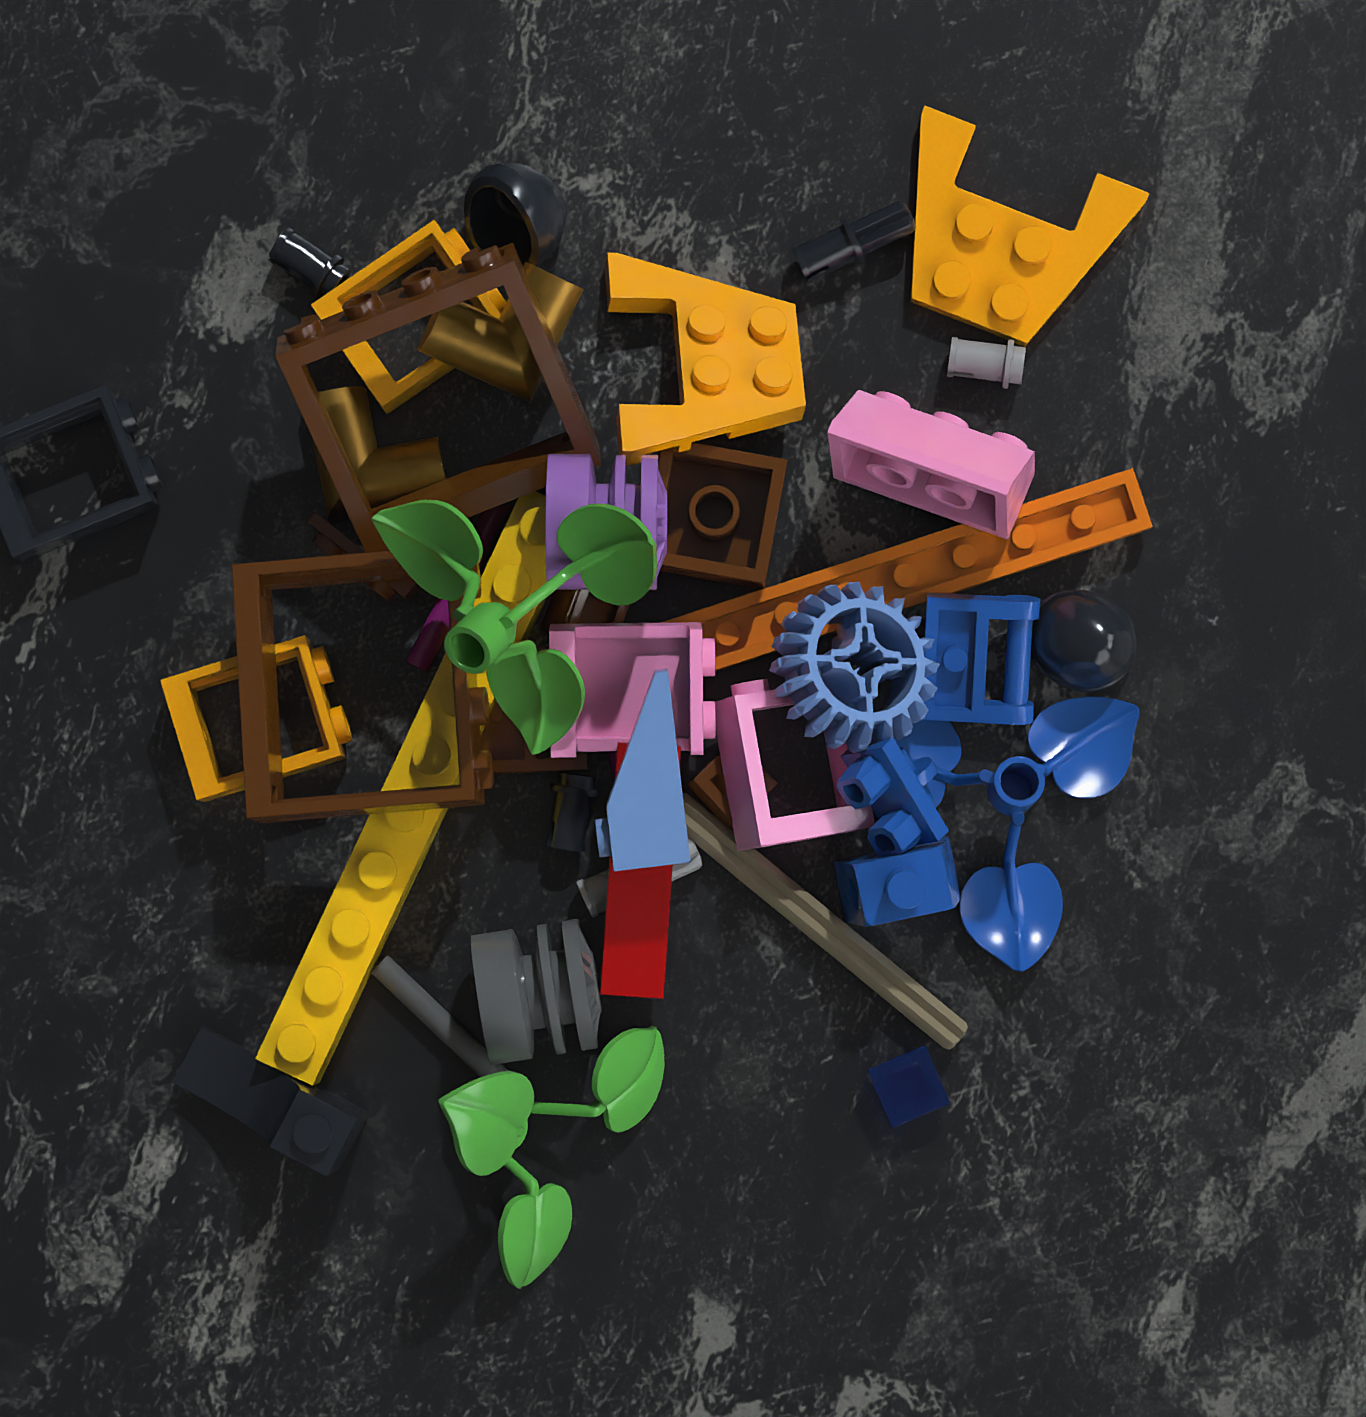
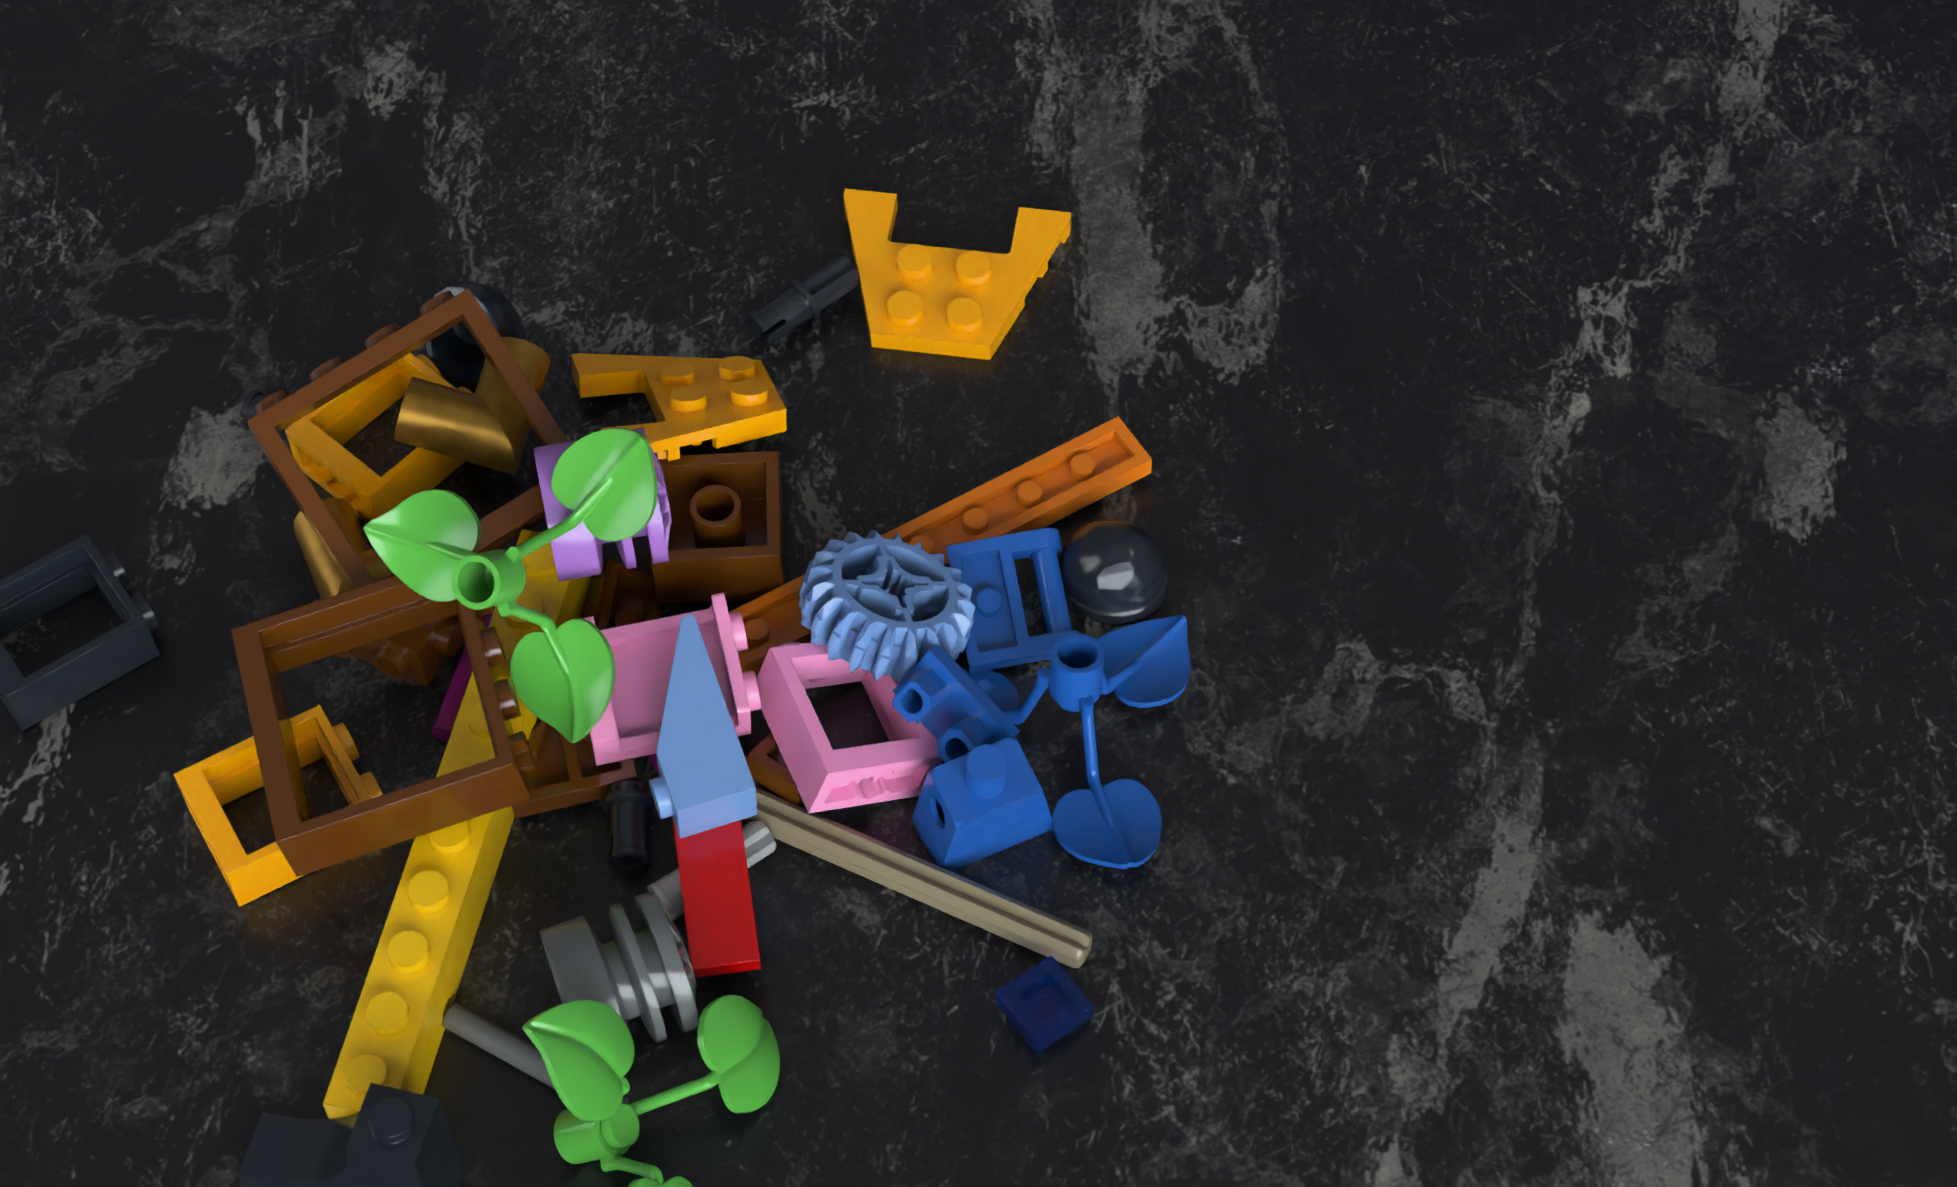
camera: 15 degrees left, 30 degrees down
bright pink slope [827,390,1035,540] -> none
light grey pin [947,337,1026,389] -> none

